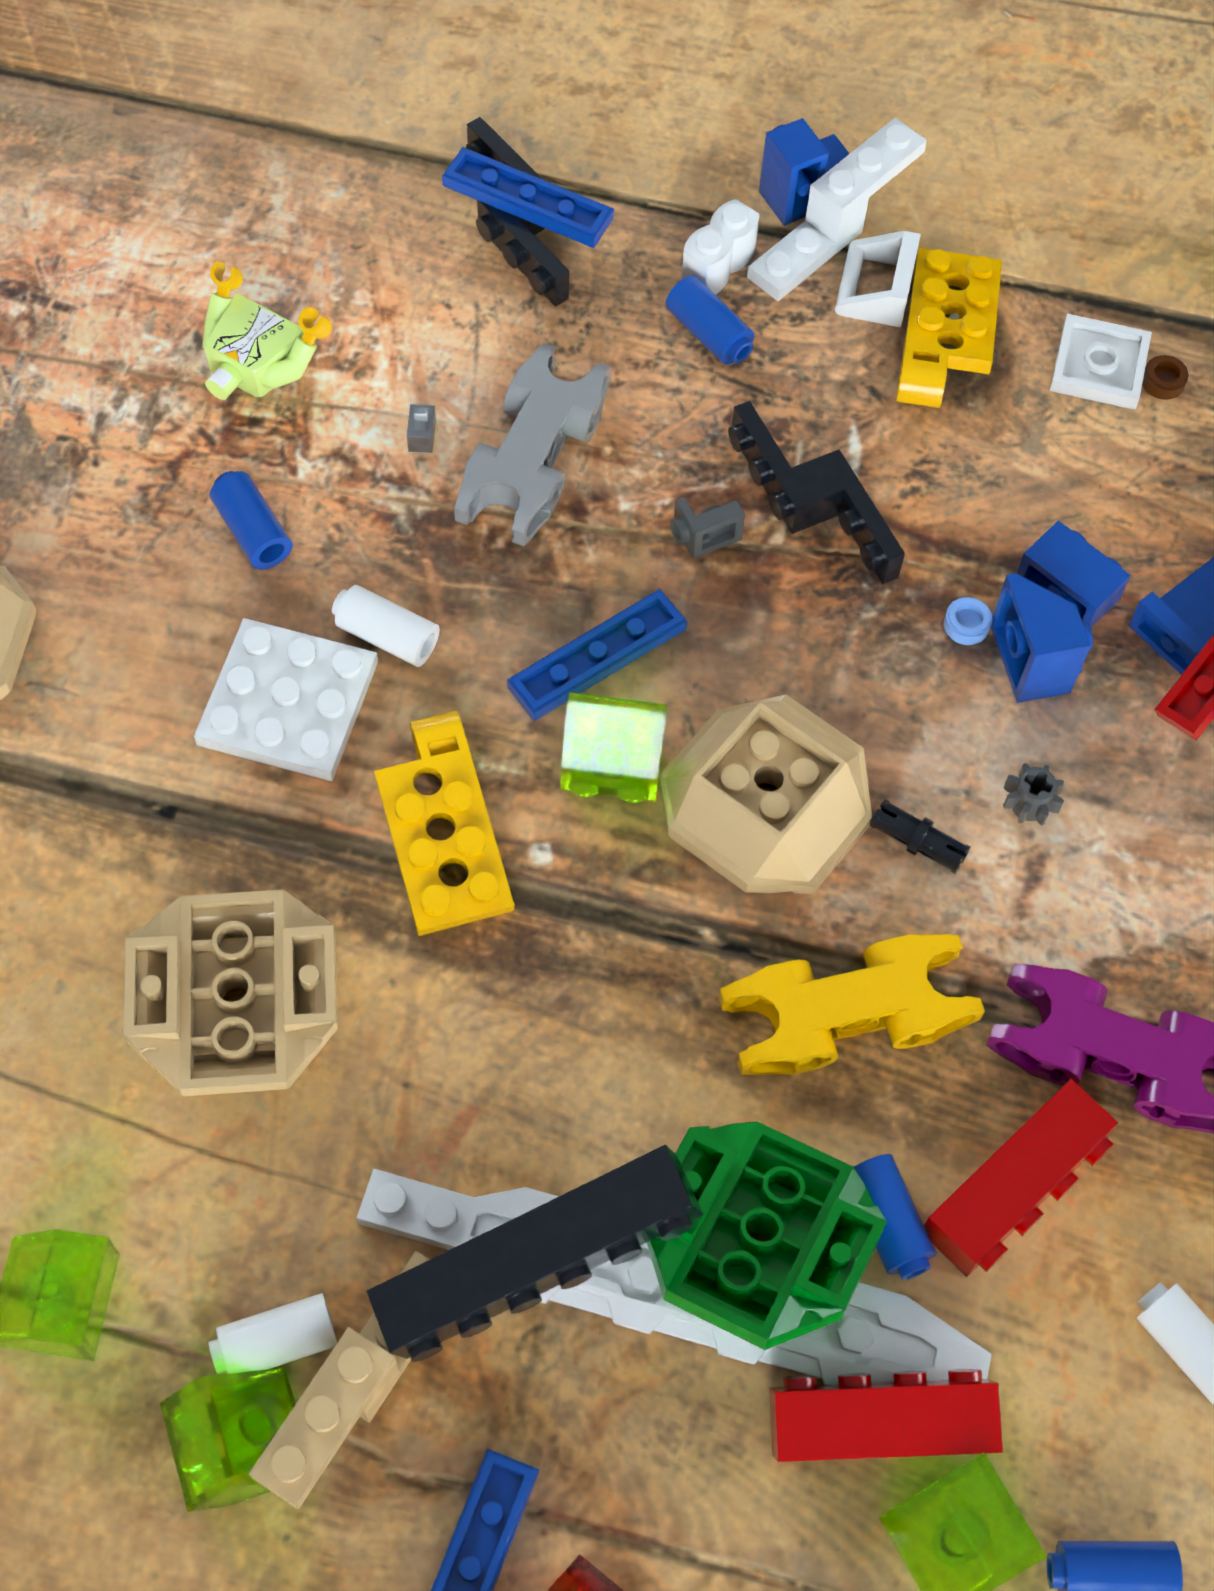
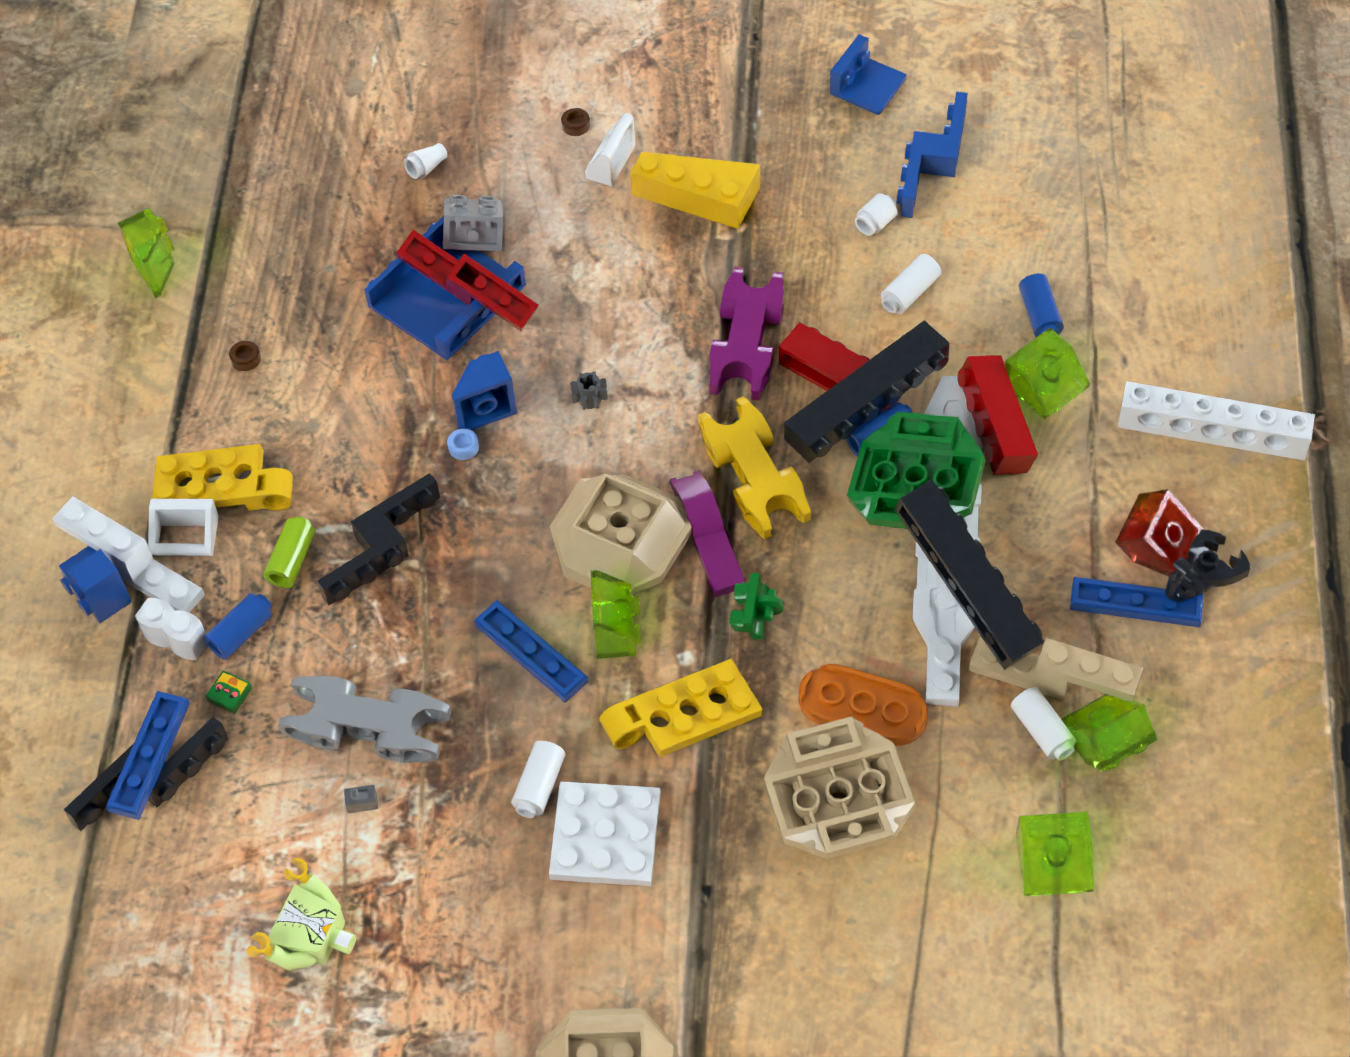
camera: 95 degrees left, 5 degrees down
blue brick [209,471,293,569] -> none
dark grey bracket [670,497,745,559] -> none
black pin [870,799,971,874] -> none
blue brick [1017,520,1131,628] -> none
white tile [1049,313,1152,410] -> none
none -> green tile [205,670,252,714]
none -> lime brick [263,516,316,588]
none -> magenta piece [670,470,746,597]
none -> green hips [729,573,784,640]
none -> black brick [784,320,950,463]
none -> orange tile [799,664,928,746]

